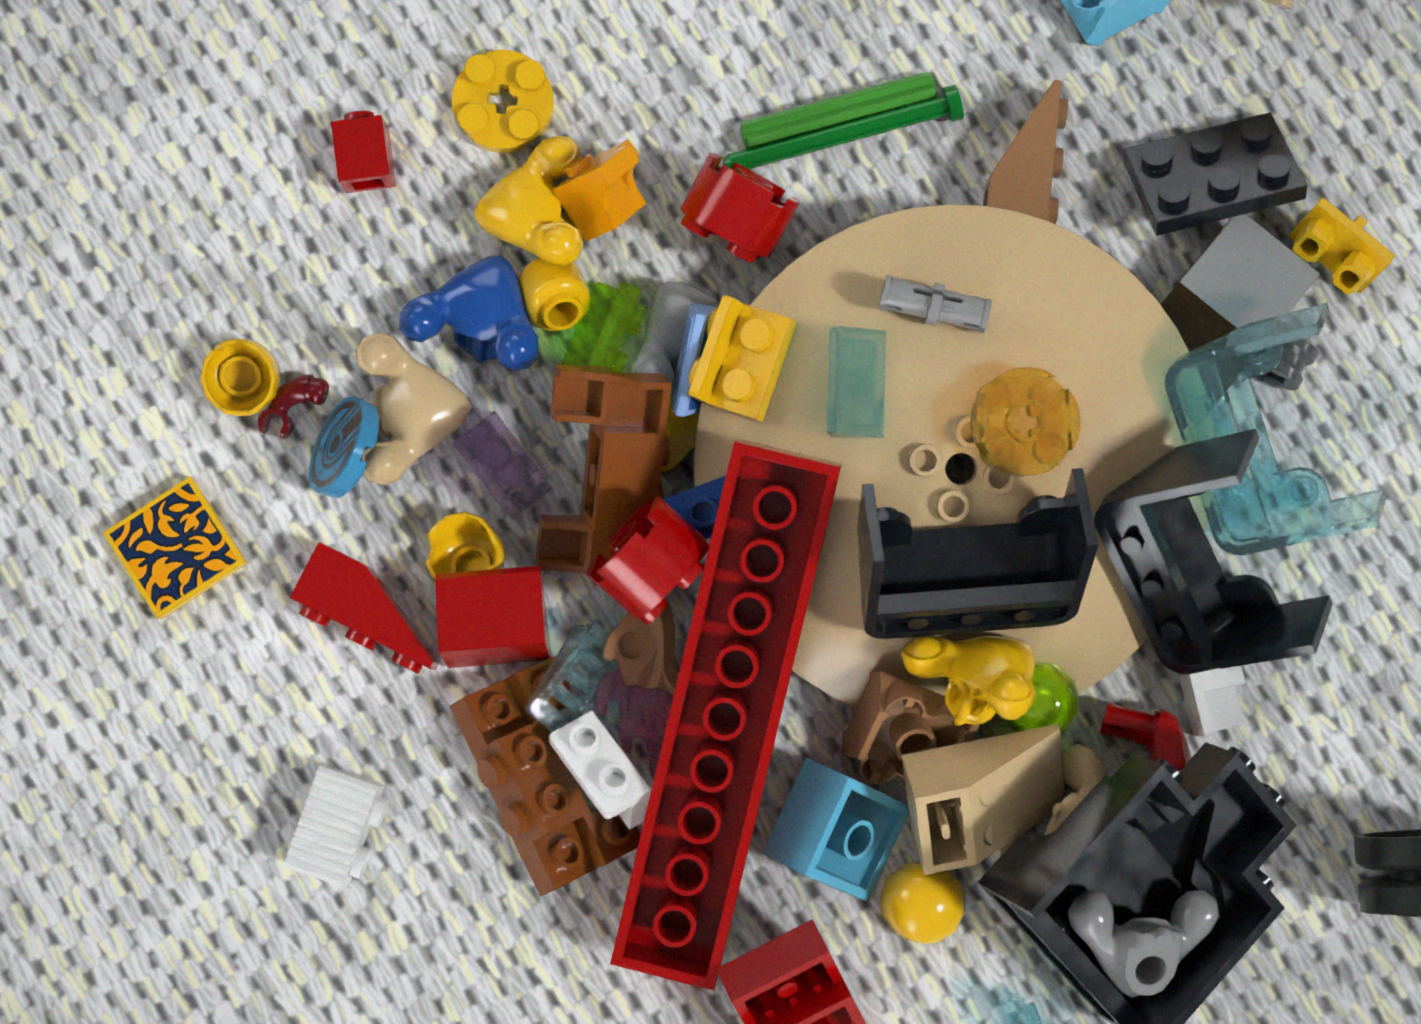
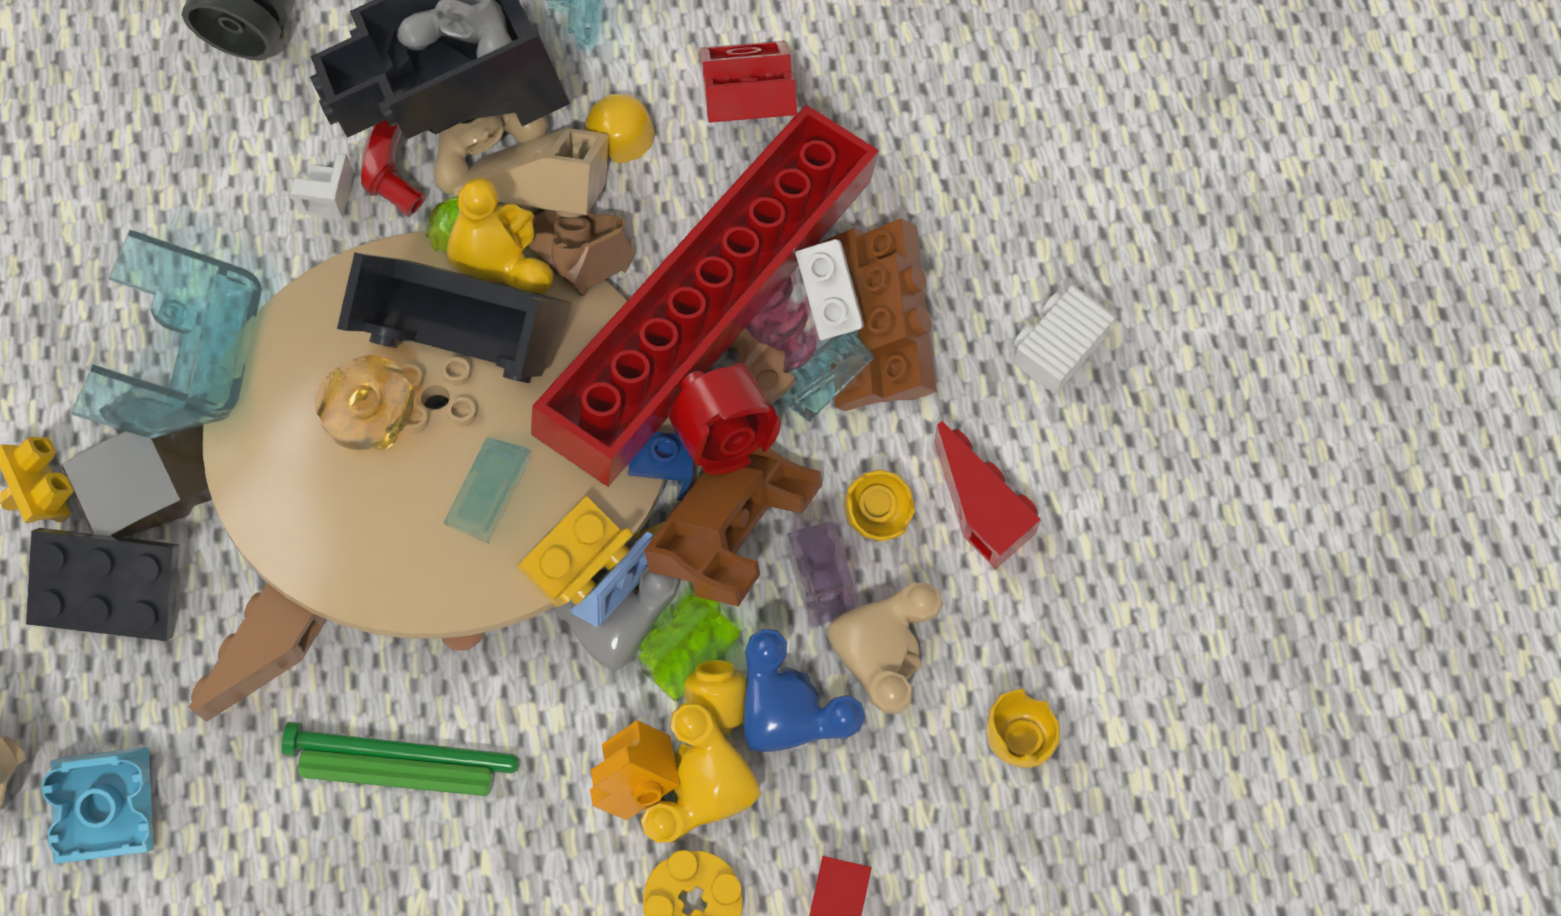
camera: 160 degrees left, 15 degrees down
tile [103,476,248,620] -> none
dark red arm [258,374,329,439] -> none
dark azure tile [308,396,379,498] -> none
red slope [435,565,552,668] -> none
red brick [680,152,800,263] -> none
medium azure slope [762,757,909,902] -> none
light grey pin [879,275,992,333] -> none
black windscreen [1094,429,1333,674] -> none

